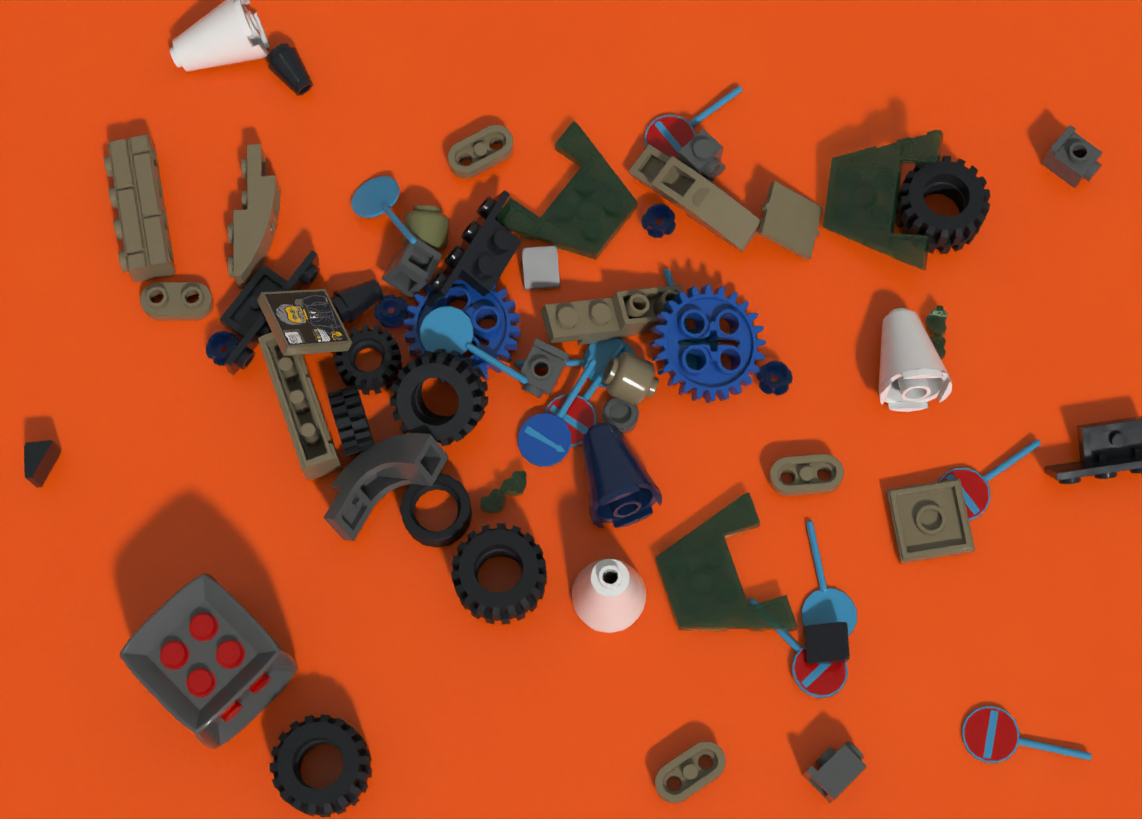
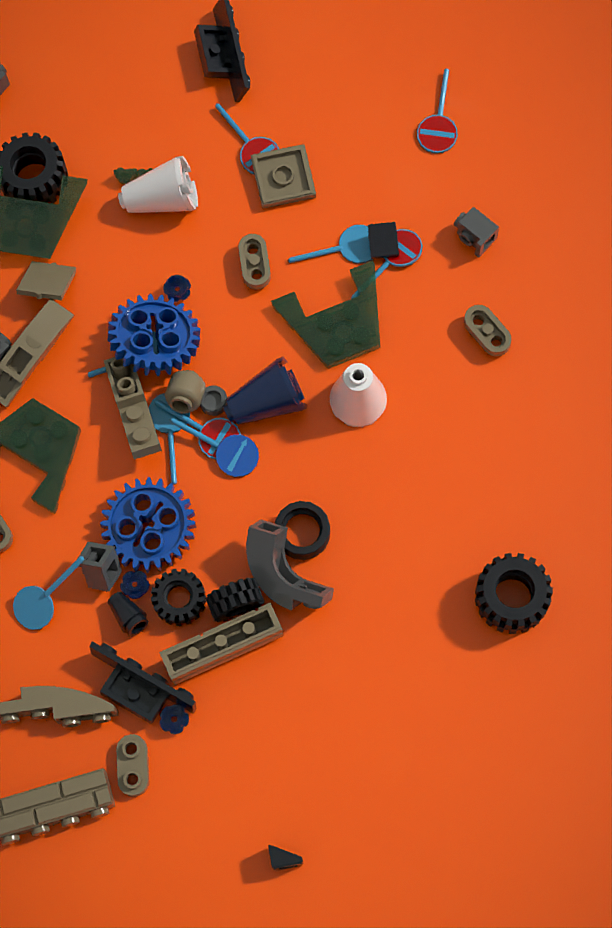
camera: 90 degrees left, 0 degrees up
dark grey piece [119,573,298,749] -> none
tile [257,289,352,356] -> none
black tyre [390,349,489,446] -> none
olive head [402,205,449,251] -> none
dark azure piece [420,306,528,384] -> none
black bracket [424,190,522,307] -> none
black tyre [451,523,547,625] -> none
clear green piece [480,471,527,513] -> none
dark grey brick [520,338,569,398] -> none
light grey slope [522,246,560,291] -> none
clear blue plate [641,204,676,238] -> none

